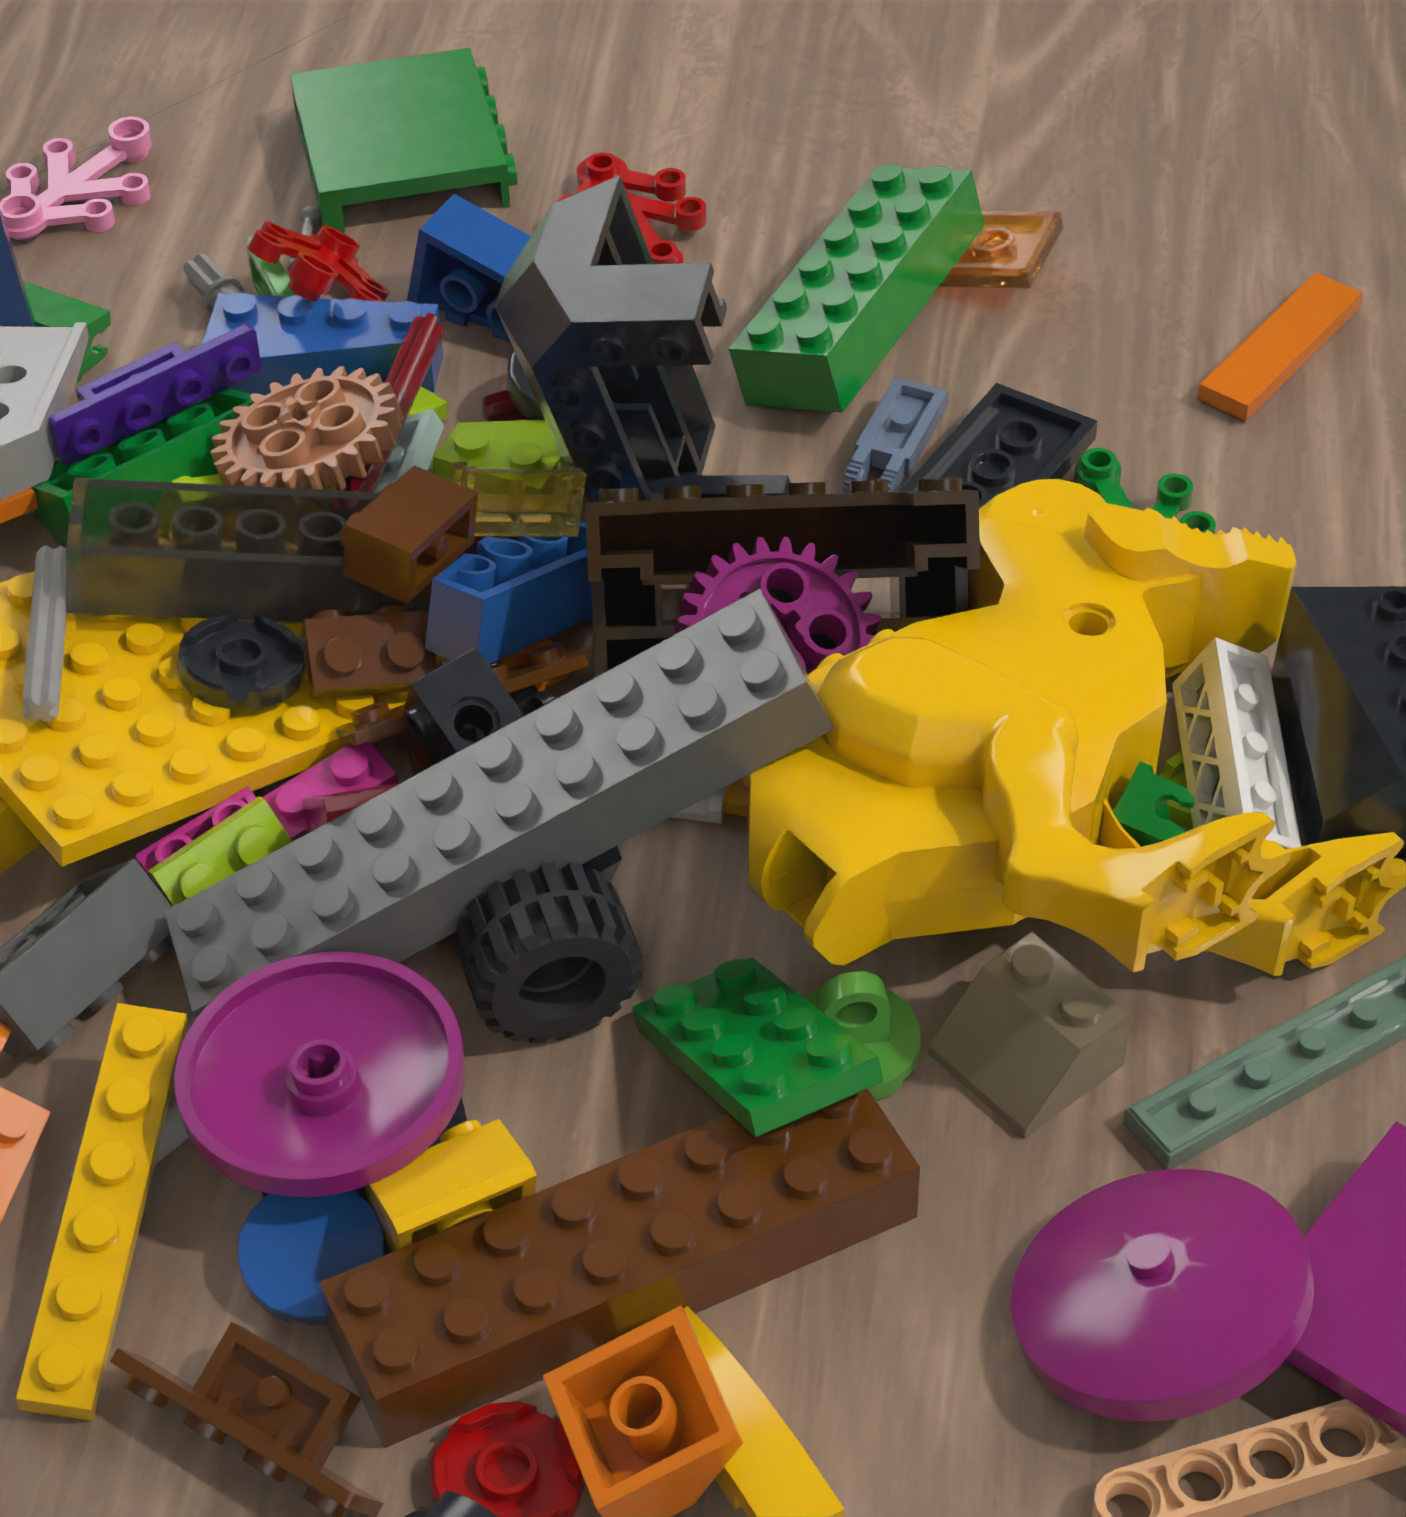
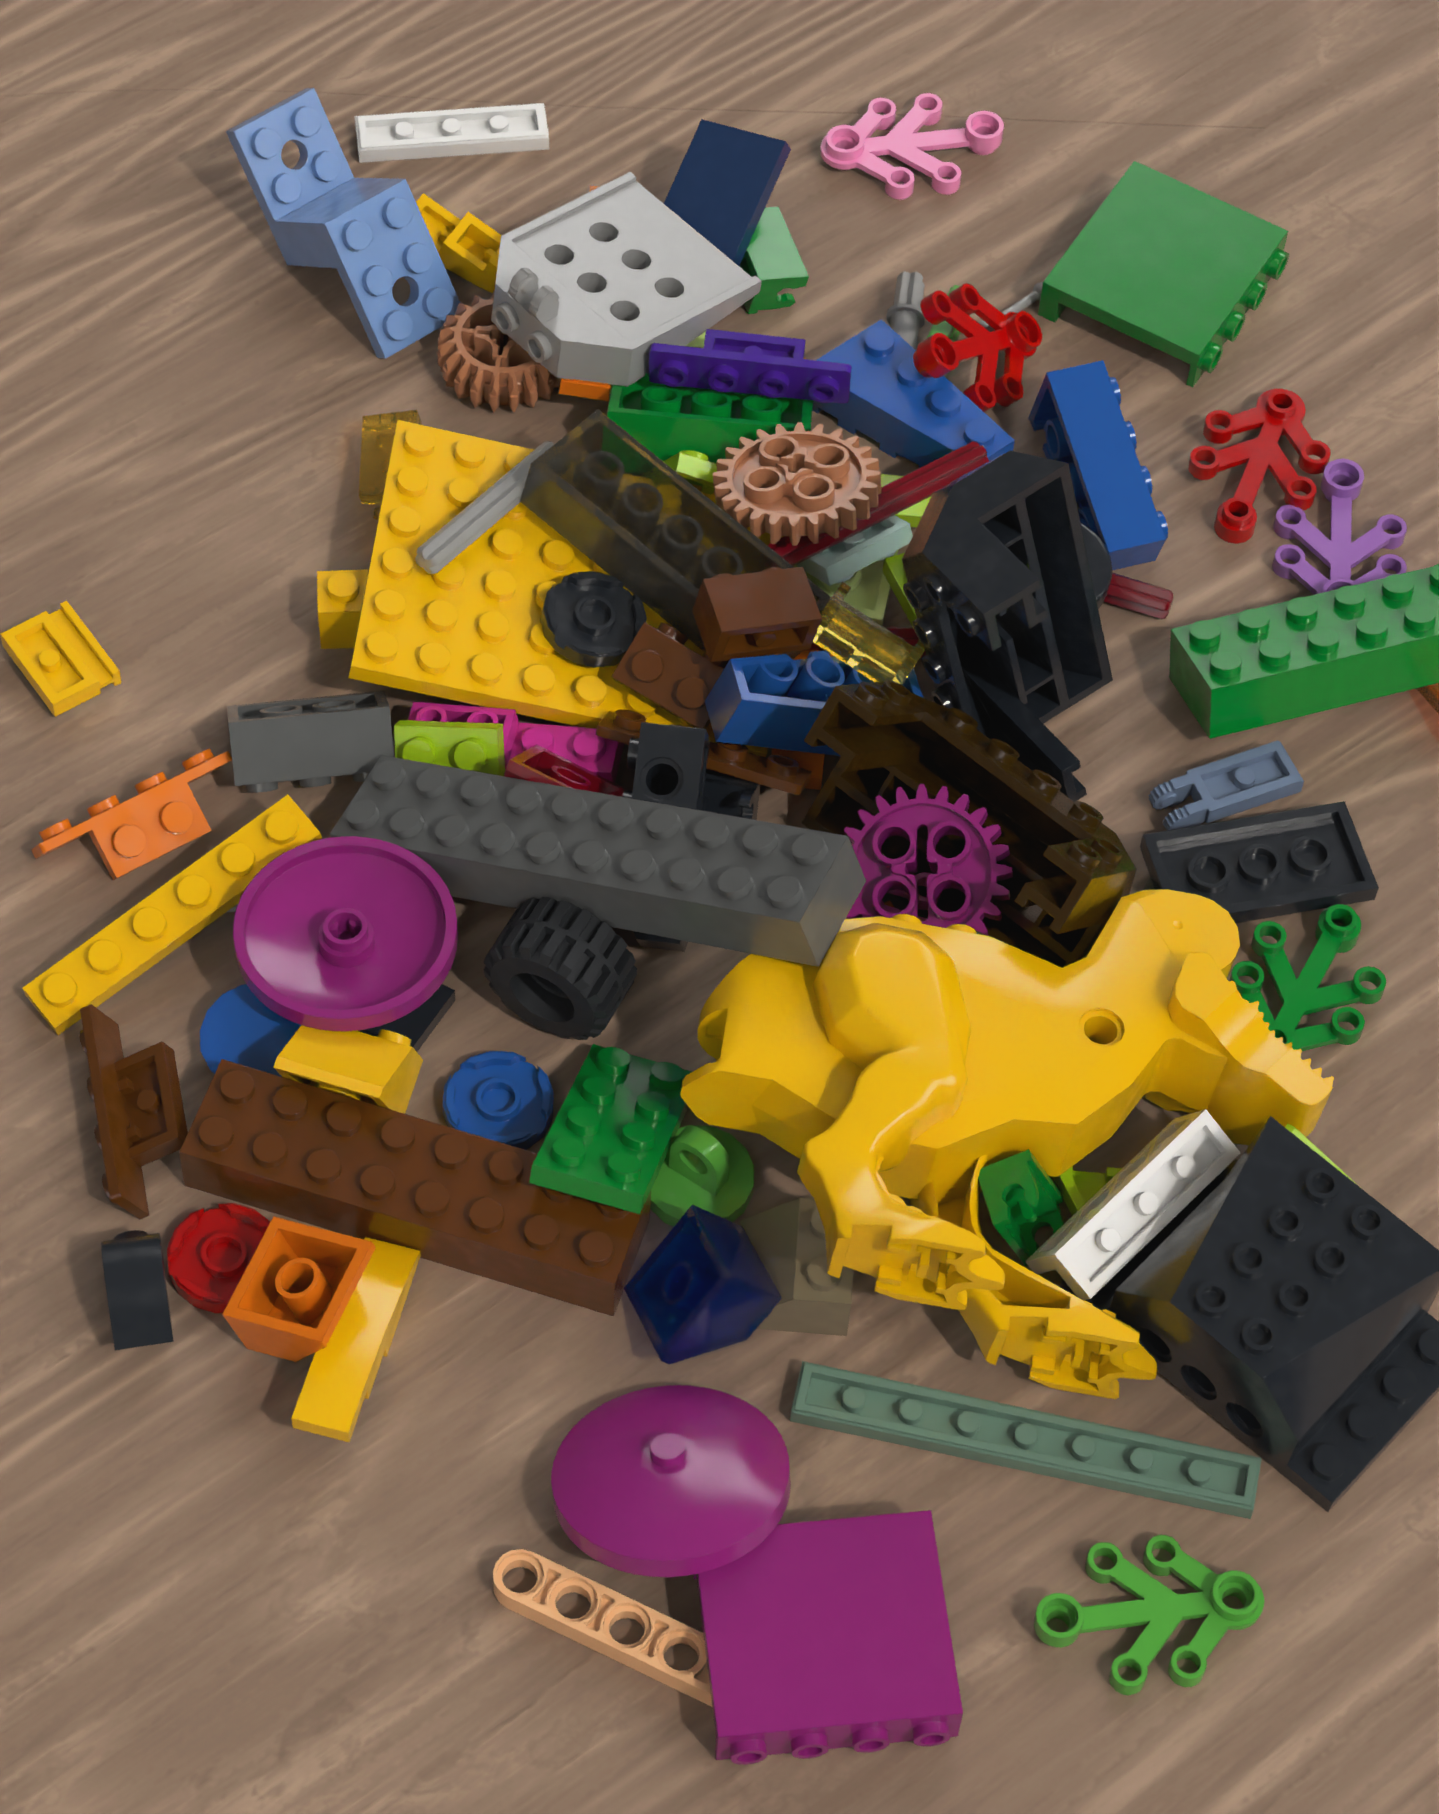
camera: 40 degrees right, 10 degrees up
none -> blue tile [443,1051,554,1150]
none -> clear blue slope [624,1204,782,1365]
none -> medium lavender plant [1272,459,1407,594]

